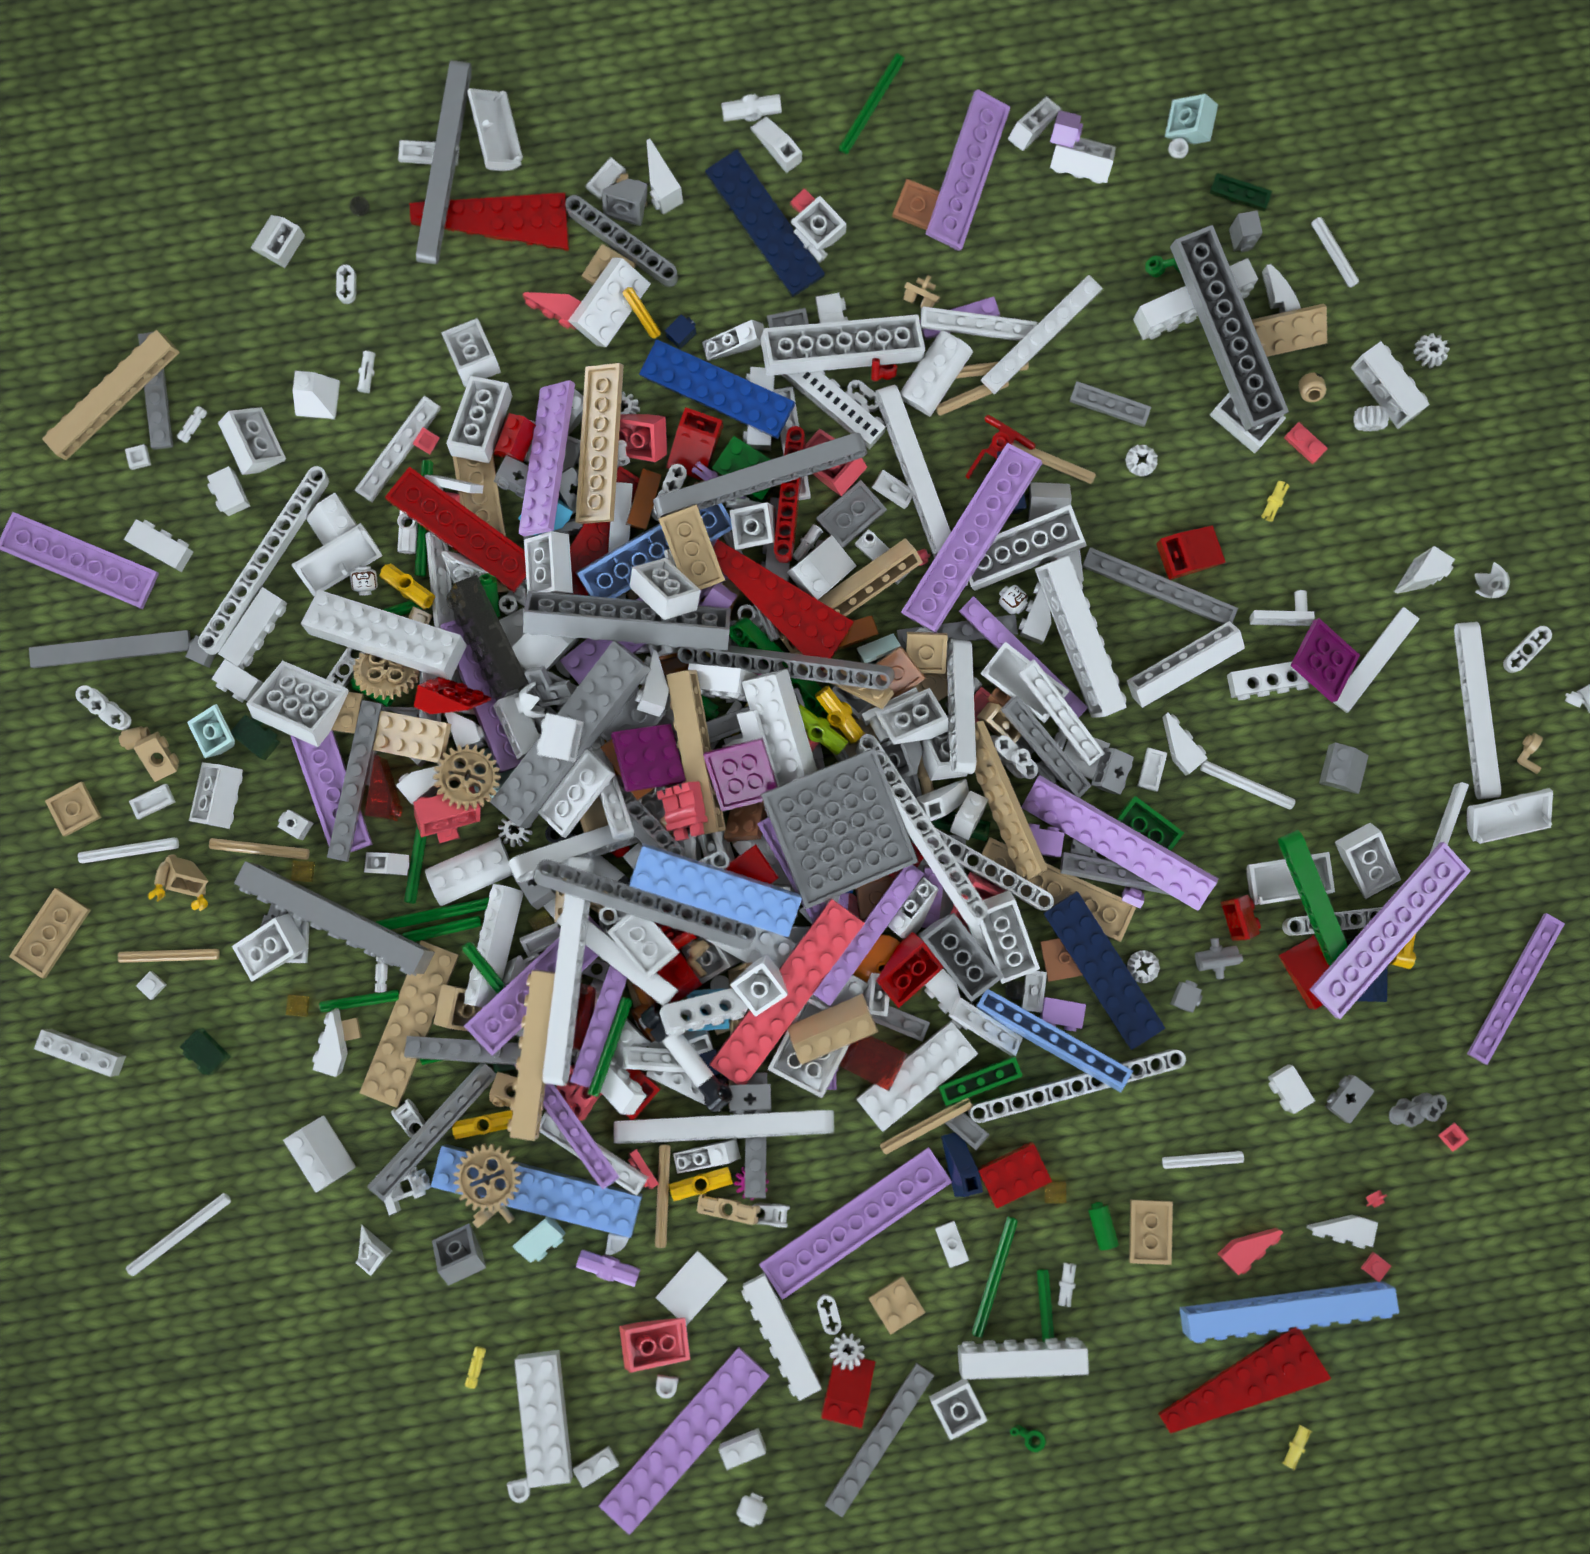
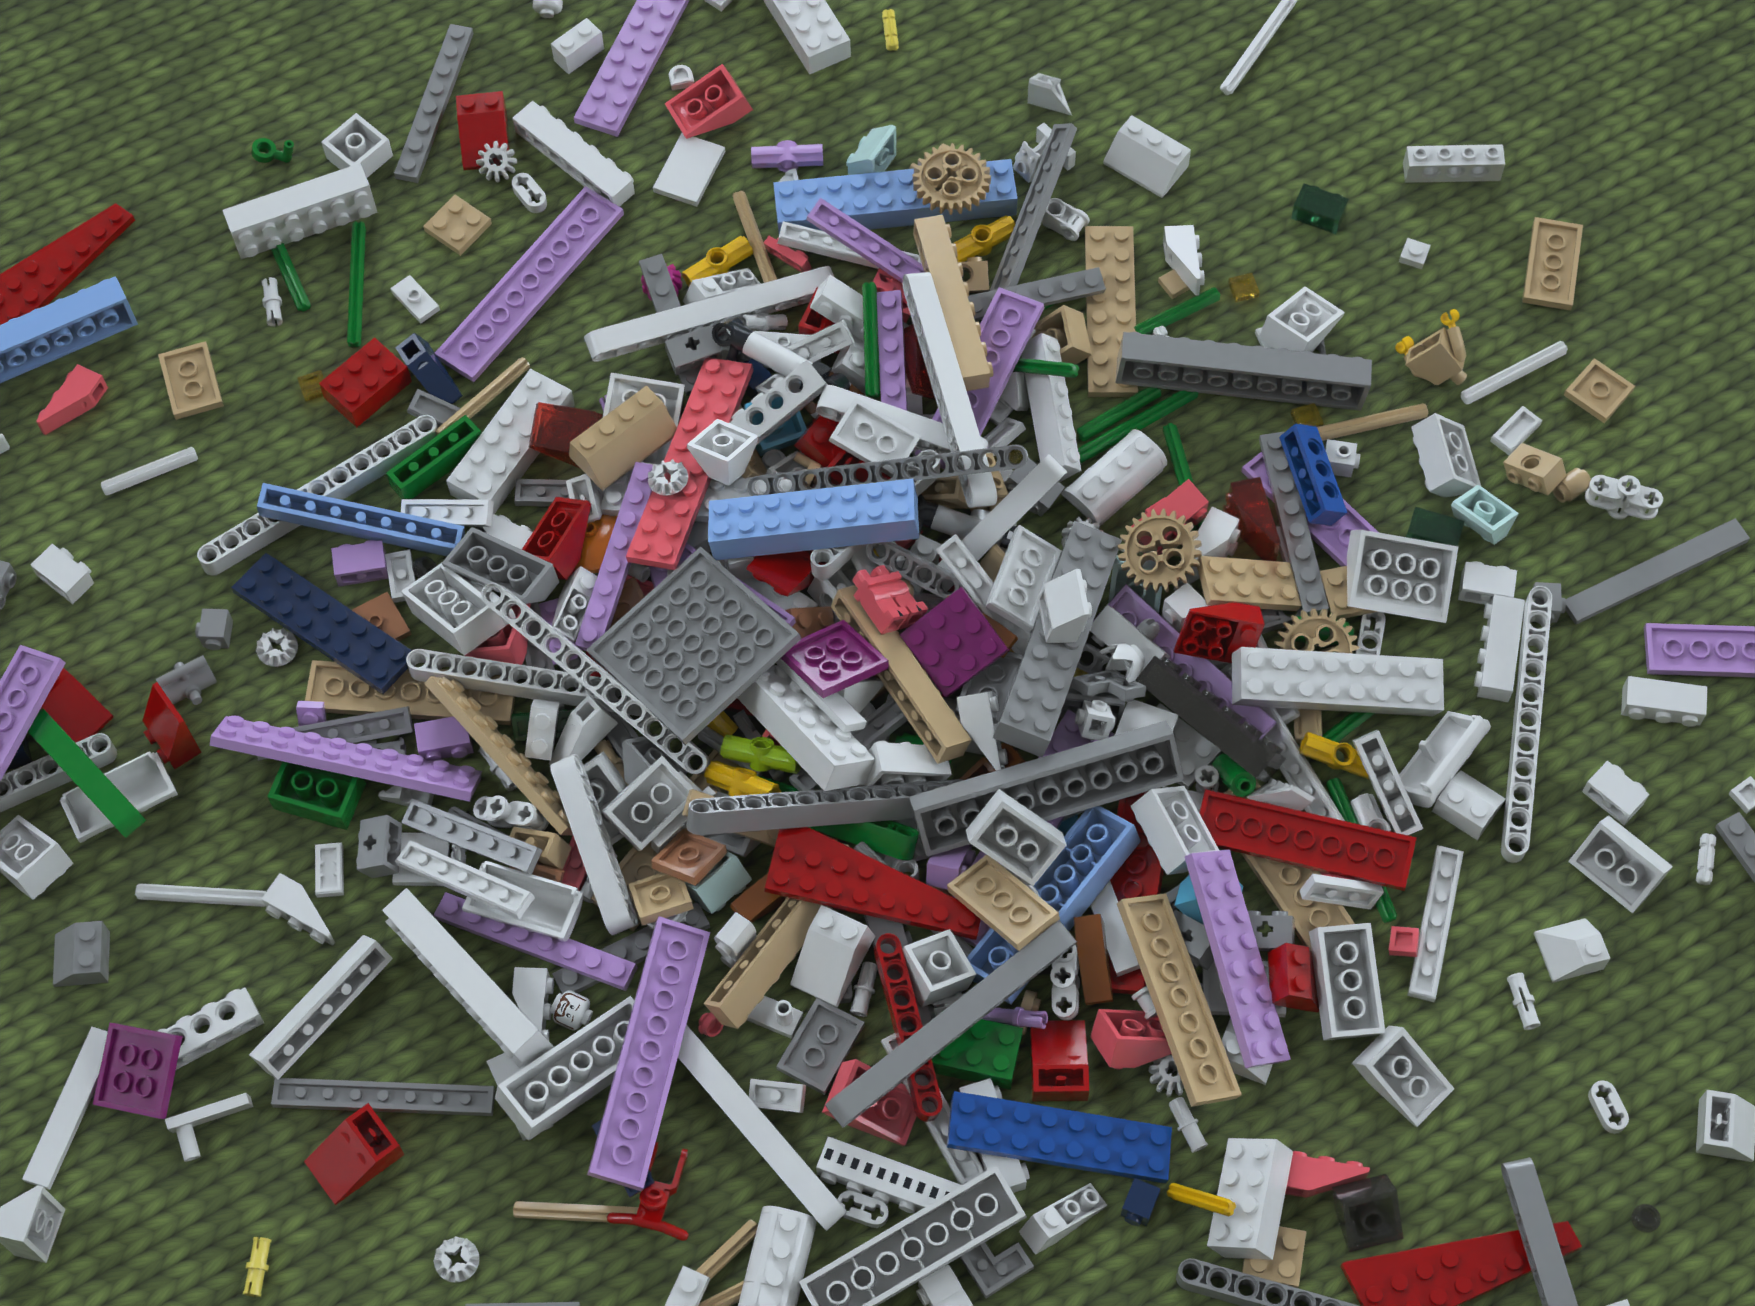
camera: 160 degrees right, 20 degrees down
tan axle [118,949,220,963] -> none
white head [350,566,378,595] -> none
white slope [364,852,409,875] -> none
light grey slope [432,1224,486,1286] -> none
tan piece [697,1194,760,1225] -> none
white piece [752,1203,790,1227] -> none
red plate [871,358,897,381] -> none
white slope [1028,482,1072,522] -> none
green brick [1088,1201,1119,1251] -> none
none -> white gear [648,459,688,495]
none -> white brick [714,912,757,968]
none -> white pin [739,312,788,332]
none -> white brick [1075,700,1115,740]
none -> light grey hinge [1137,618,1160,641]
none -> white axle [1169,1097,1208,1153]
none -> blue brick [1279,424,1348,526]
none -> clear smoke slope [1332,1174,1404,1252]
none -> white brick [1352,730,1423,835]

